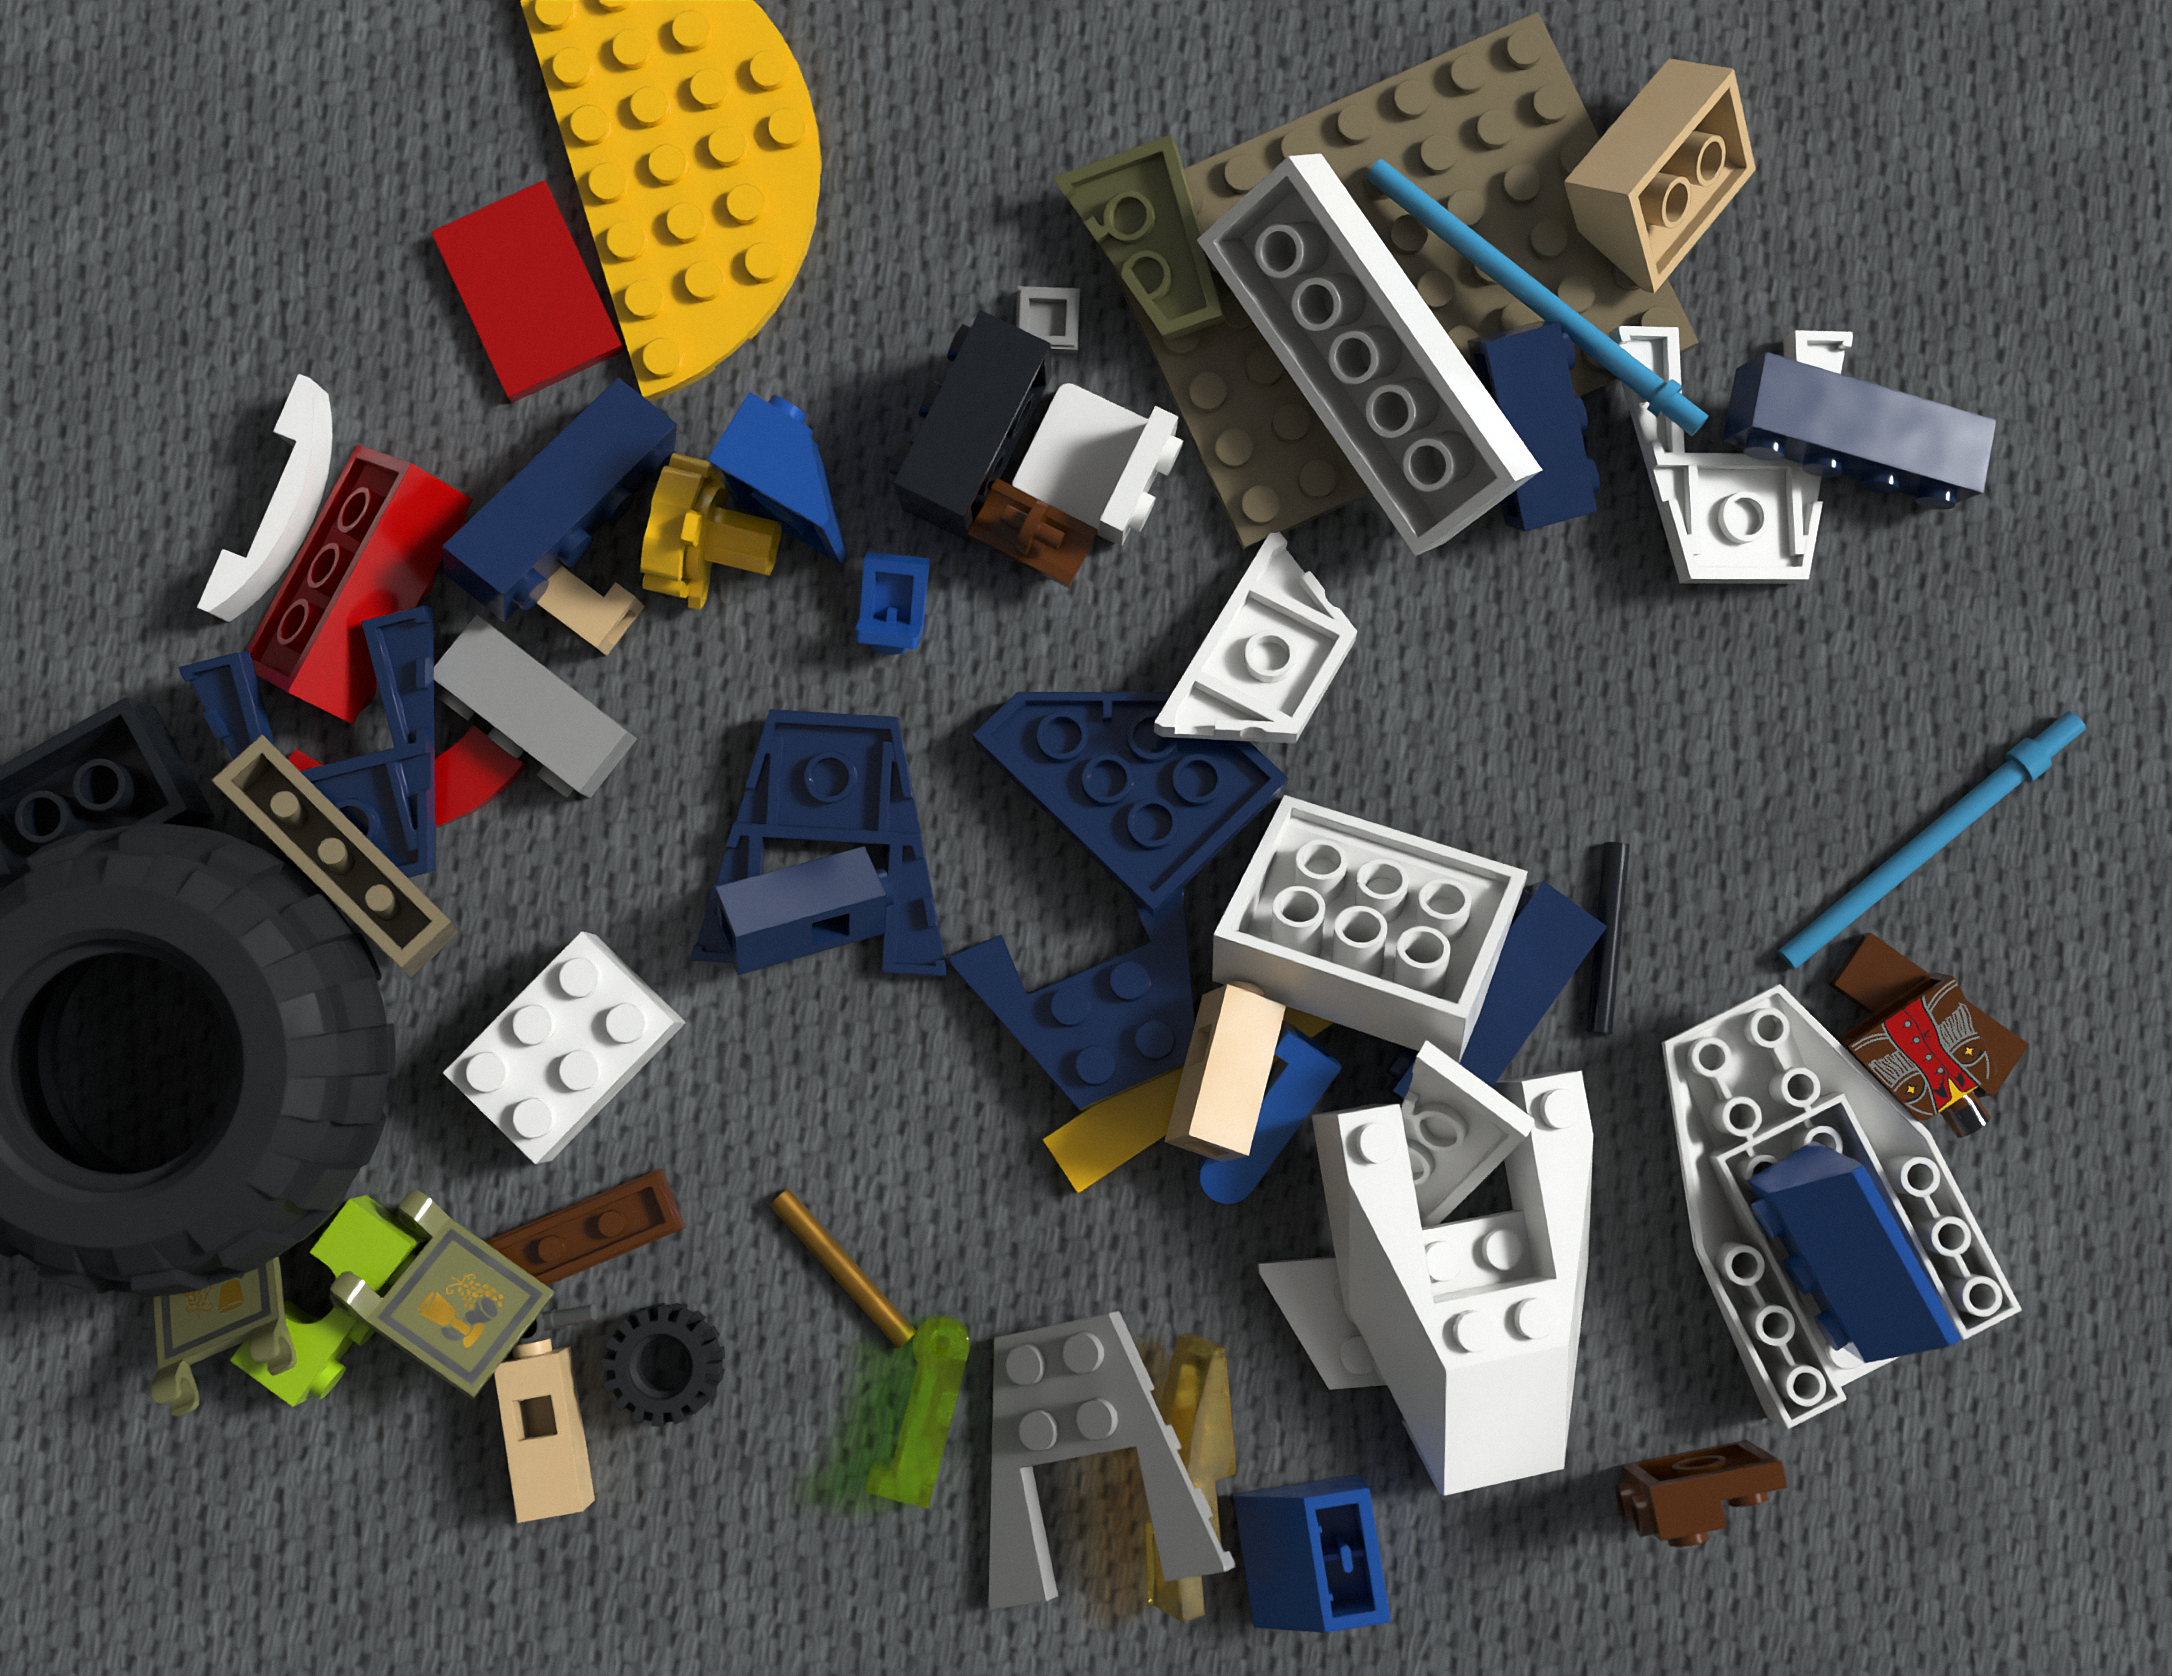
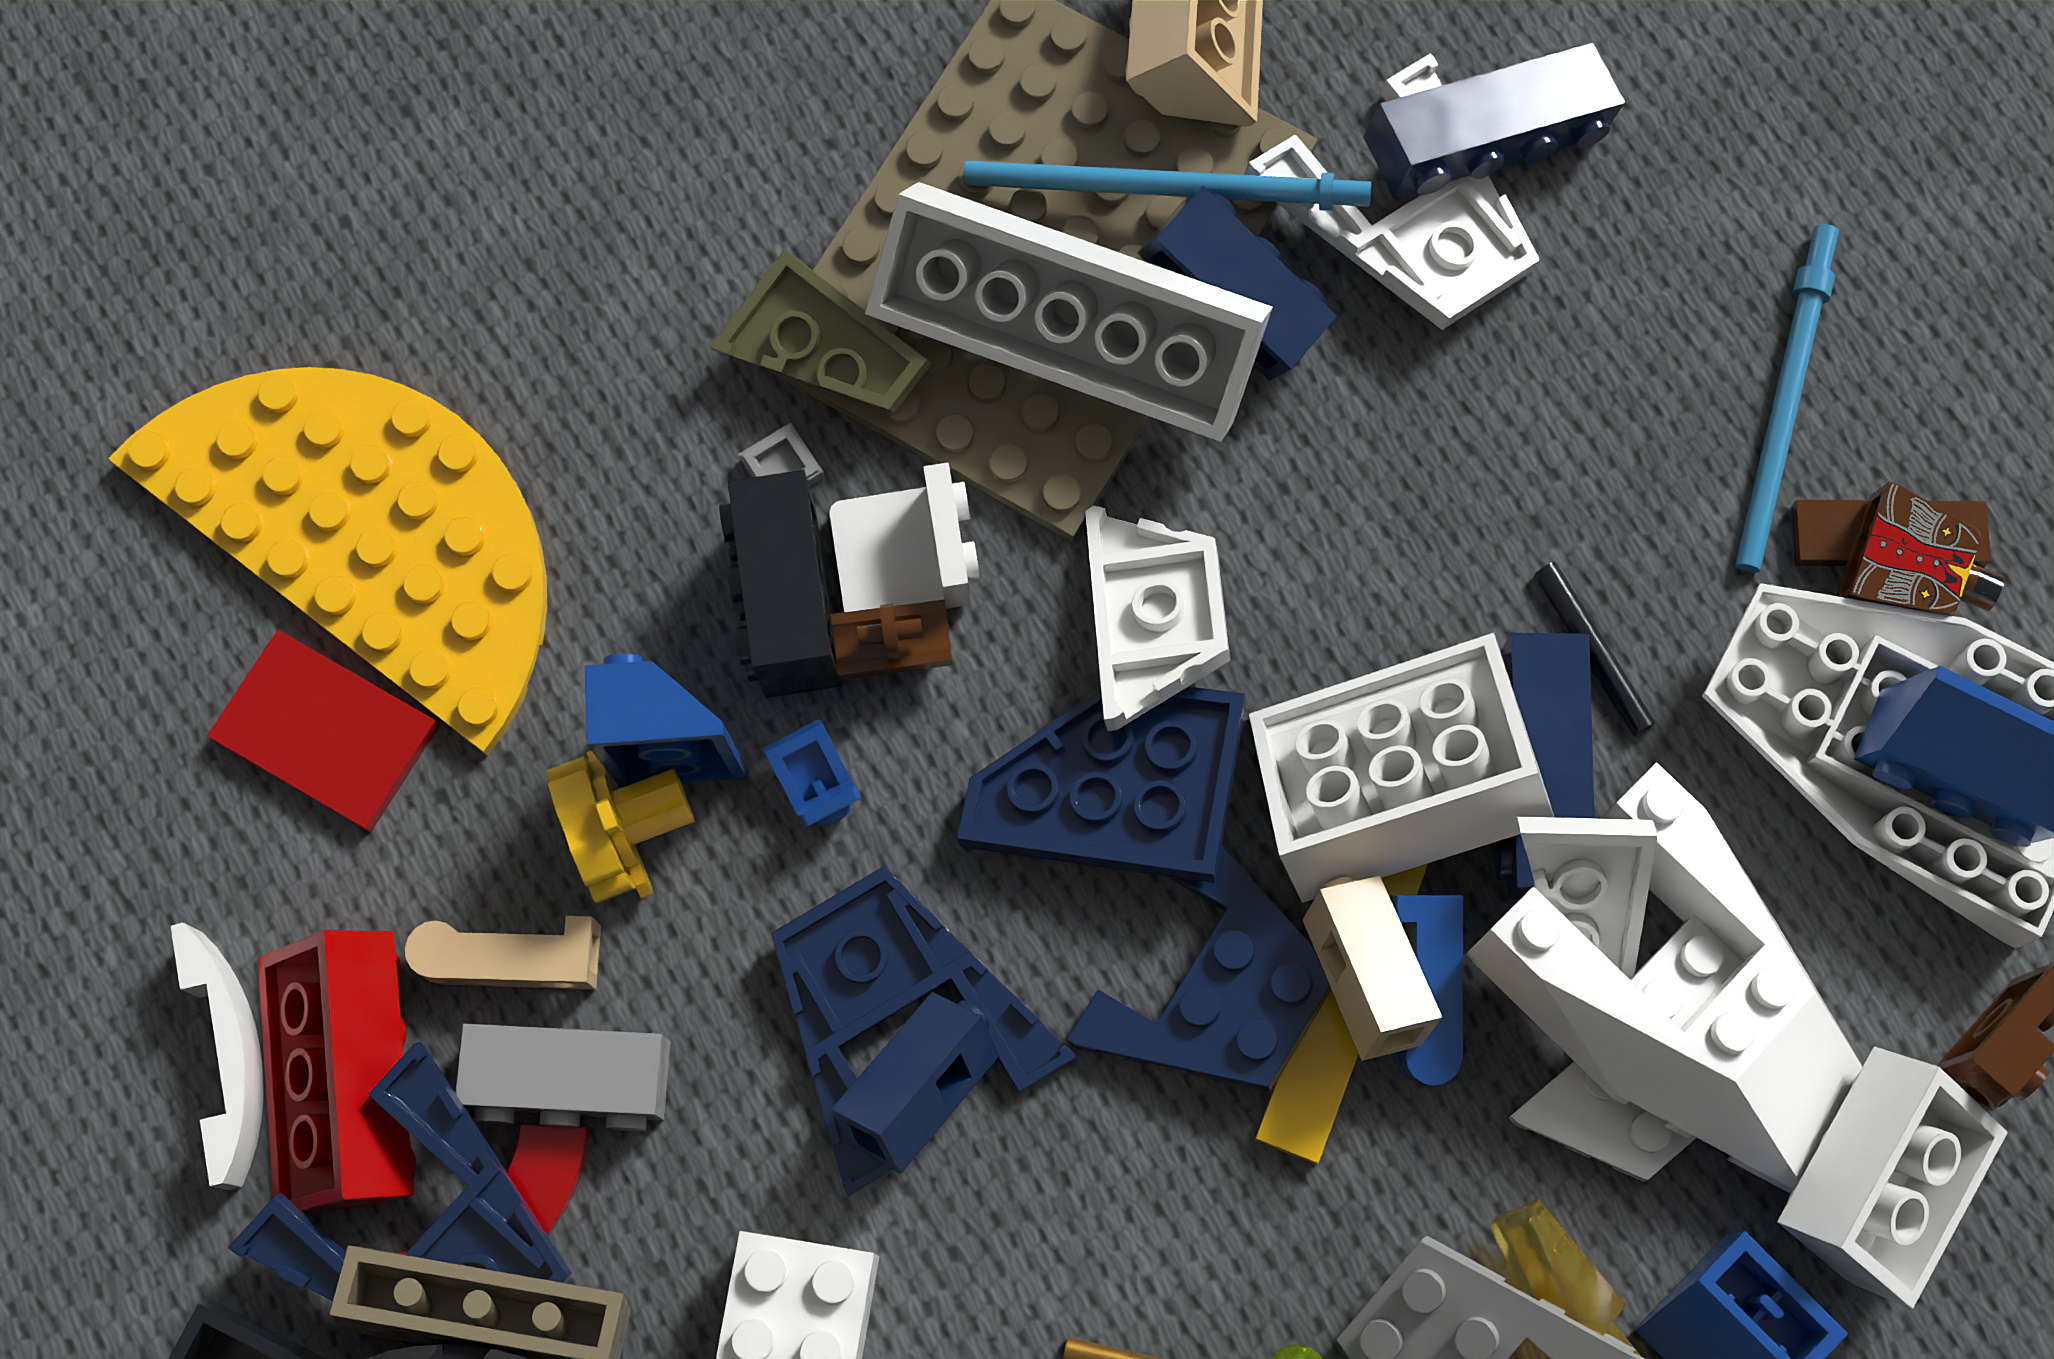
camera: 30 degrees left, 10 degrees down
dark blue brick [442,377,677,622] -> none
none -> white brick [1777,1046,2008,1309]

